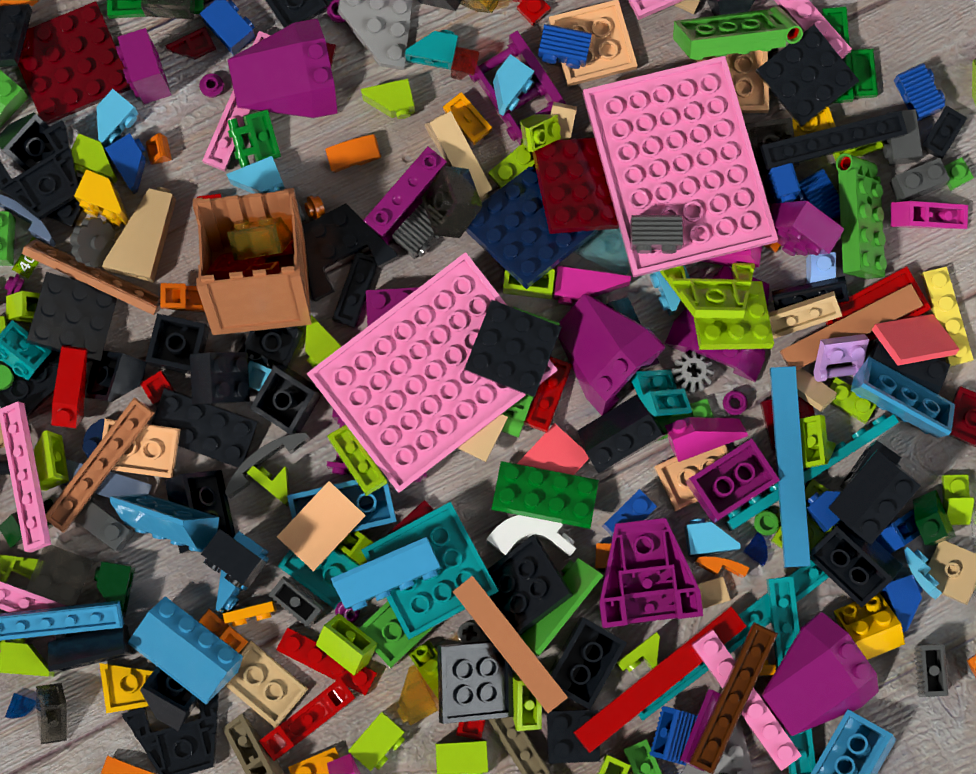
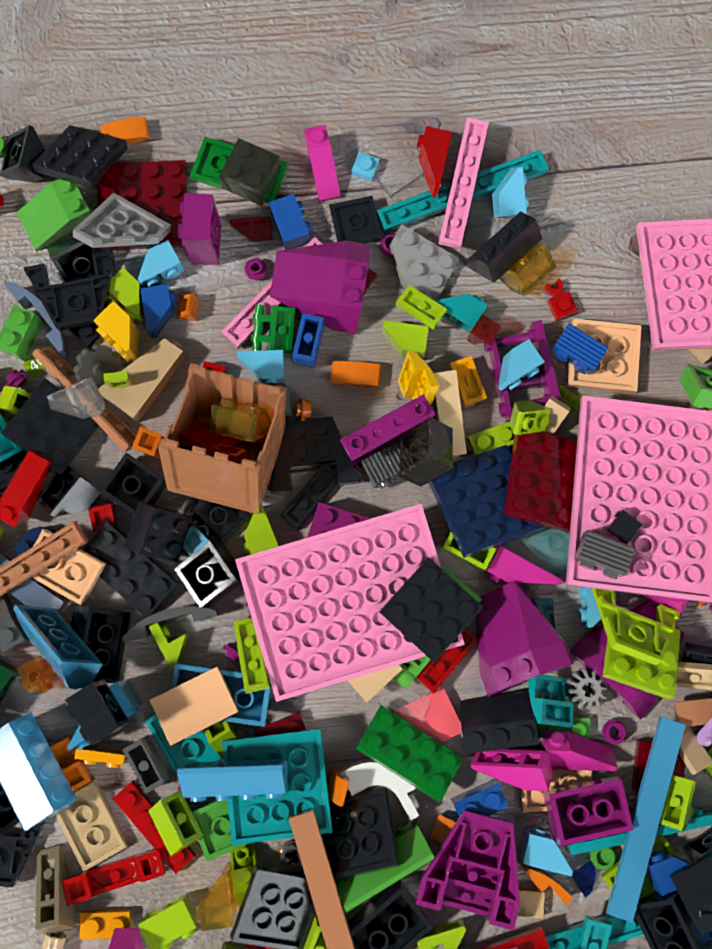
camera: 20 degrees right, 0 degrees up
none -> clear orange brick [17,655,59,695]
none -> clear slope [47,377,105,419]
none -> light grey plate [73,193,171,248]
none -> lime tile [104,371,133,388]
none -> blue brick [292,314,325,368]
none -> orange slope [327,769,349,807]
none -> clear tile [378,682,432,722]
none -> lime plate [396,285,447,330]
none -> yellow slope [398,350,440,406]
none -> dark pink slope [471,749,554,791]
none -> clear neon green bar [558,384,581,412]
none -> black tile [606,510,642,544]

